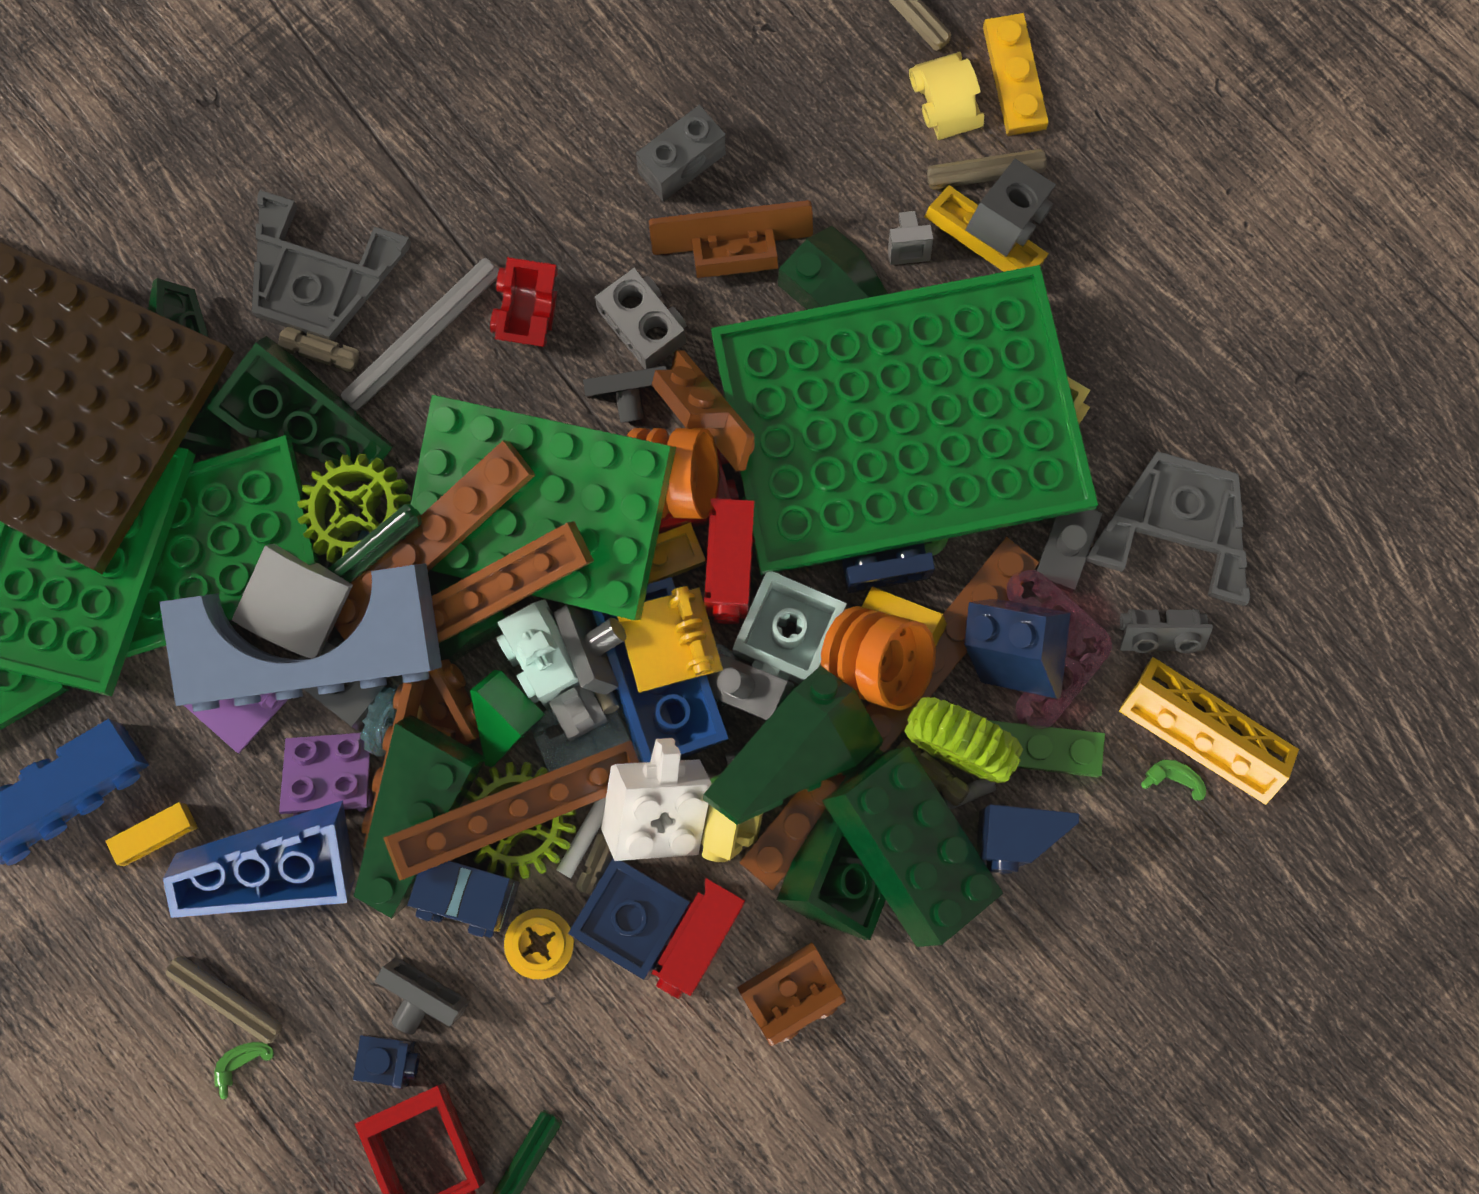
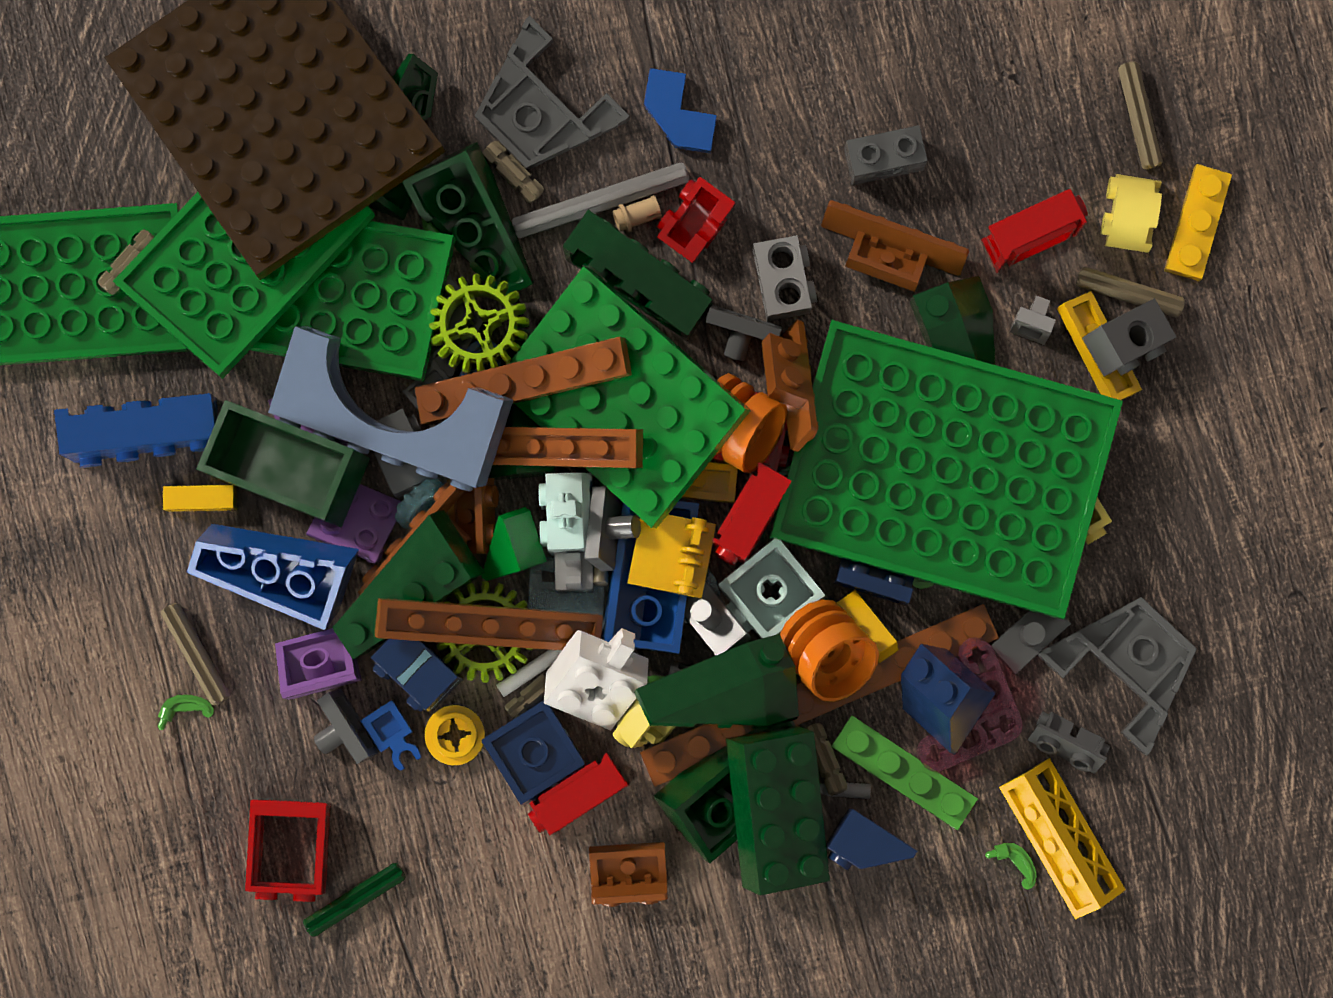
camera: 30 degrees right, 5 degrees up
light grey slope [232,544,353,659] -> none
dark green axle [328,504,422,583] -> none
dark blue bracket [353,1035,420,1089] -> none
lime gear [904,697,1023,783] -> none
none -> dark green piece [196,400,370,528]
none -> medium lavender slope [275,628,362,700]
none -> blue plate [360,700,422,771]
none -> dark green wedge [563,209,713,342]
none -> tan pin [612,195,662,233]
none -> blue tile [644,68,717,154]
none -> red window [981,188,1088,273]

